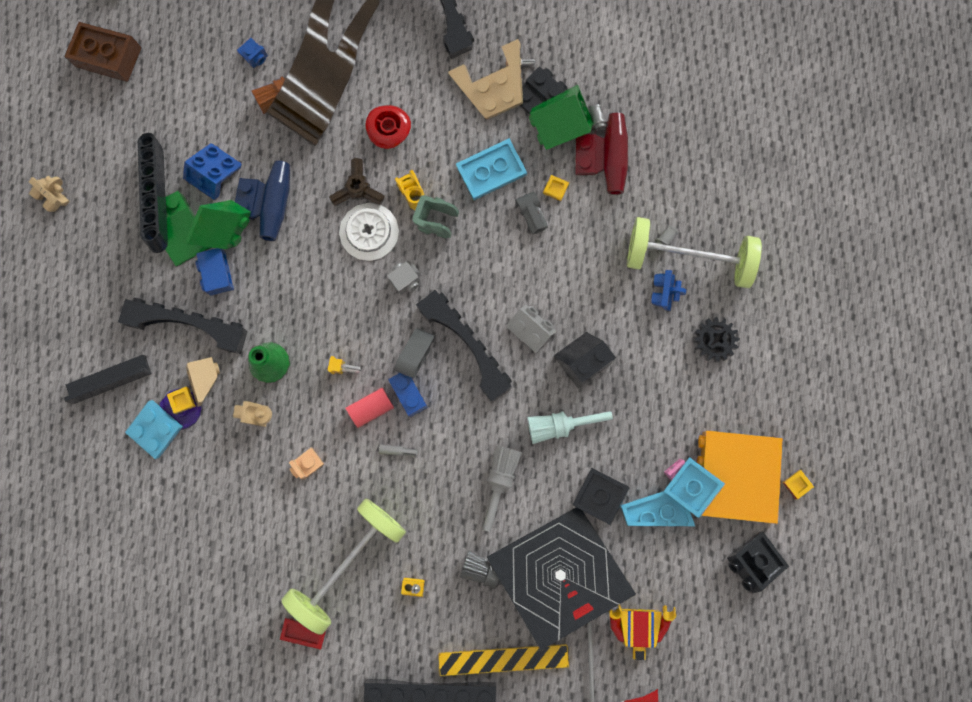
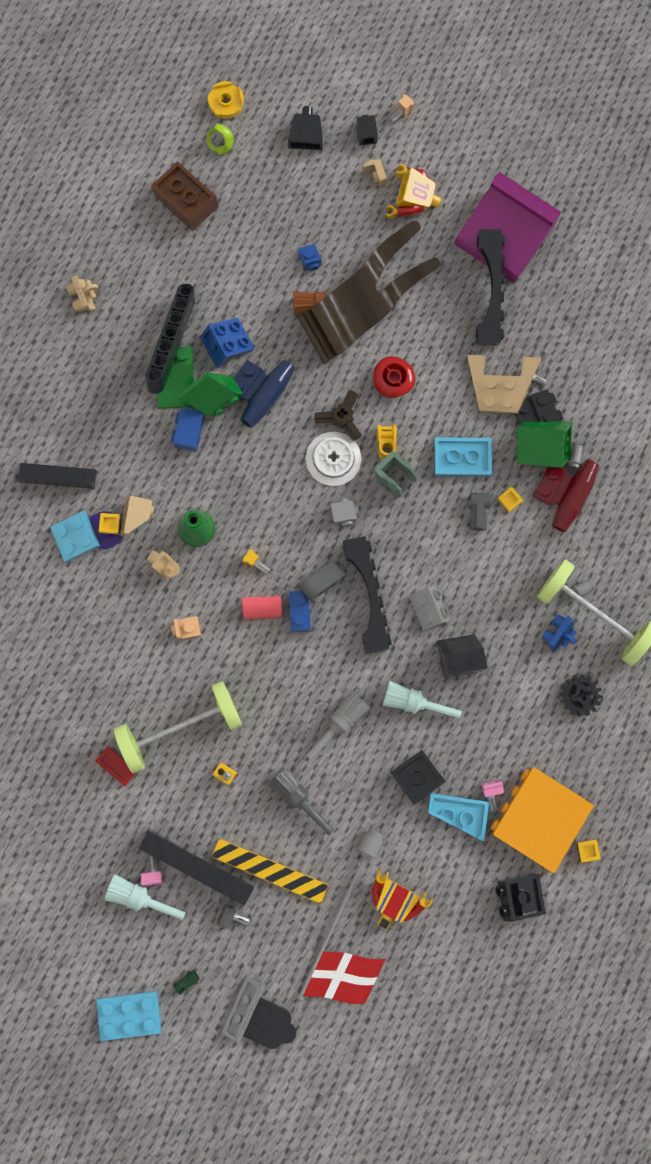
camera: 15 degrees right, 0 degrees up
black arch [118,298,248,354] -> none
light grey pin [379,444,418,456] -> none
black sticker [487,508,636,650] -> none
medium azure plate [664,457,725,518] -> none

